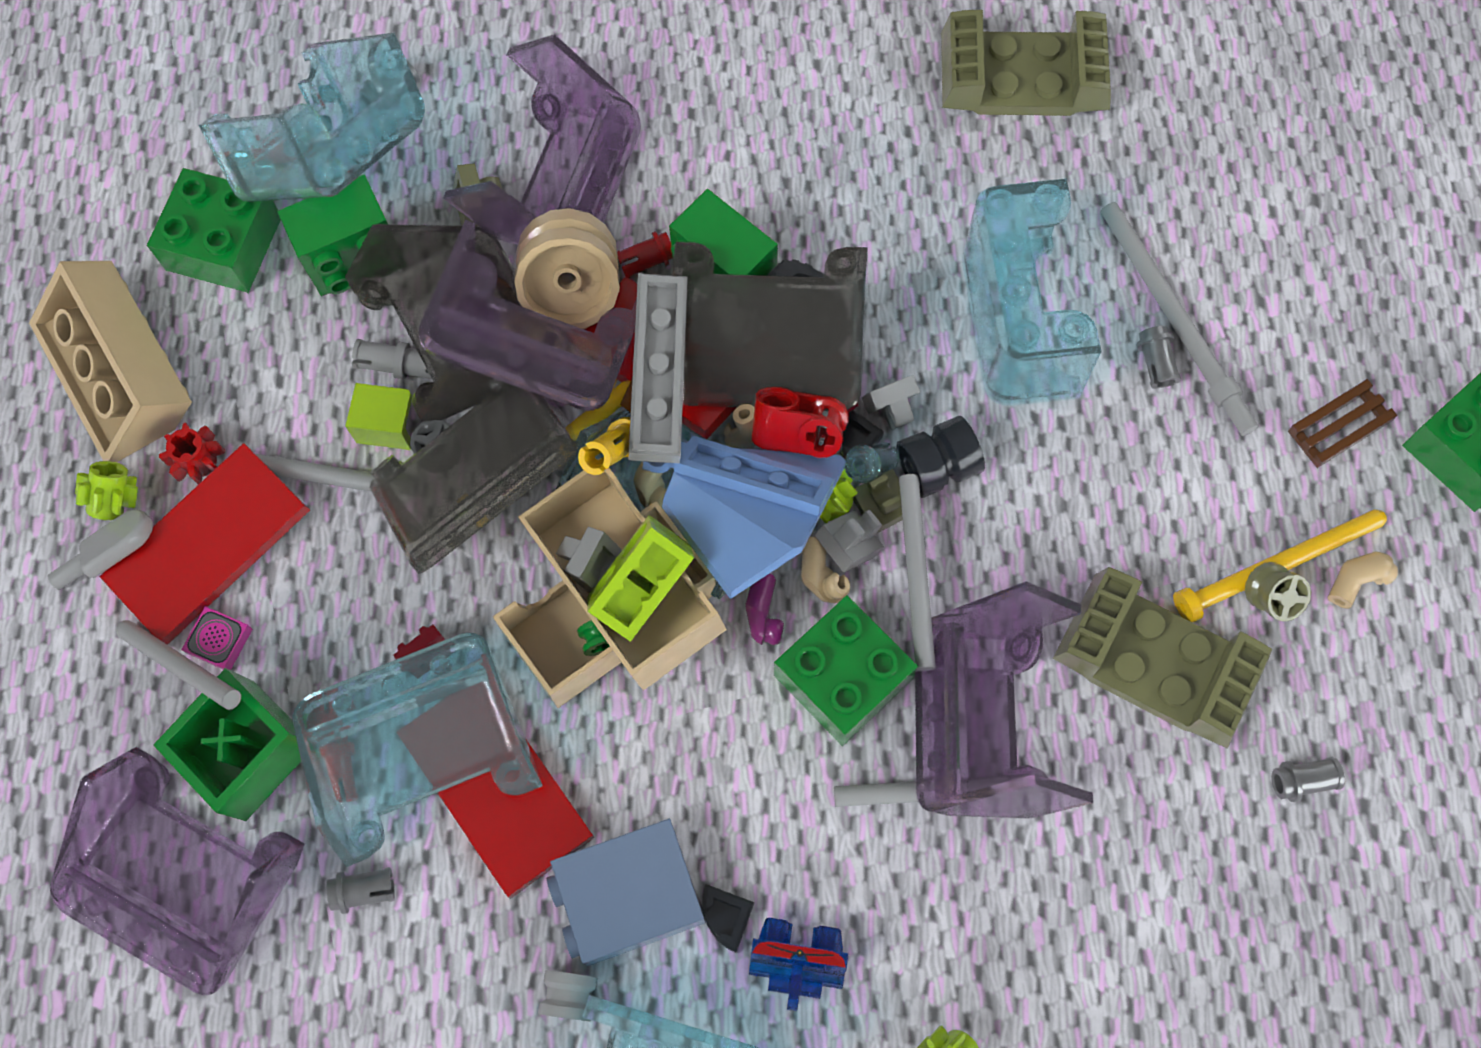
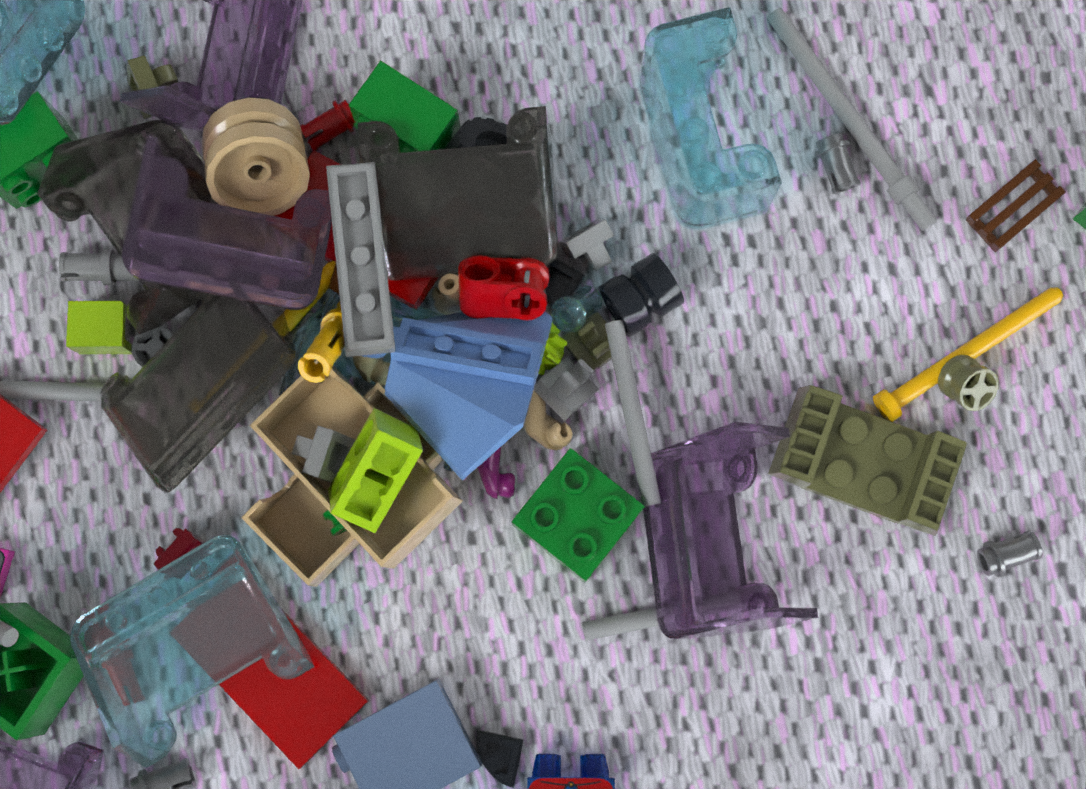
camera: 10 degrees left, 10 degrees up
tan arm [1327,551,1398,609] -> none

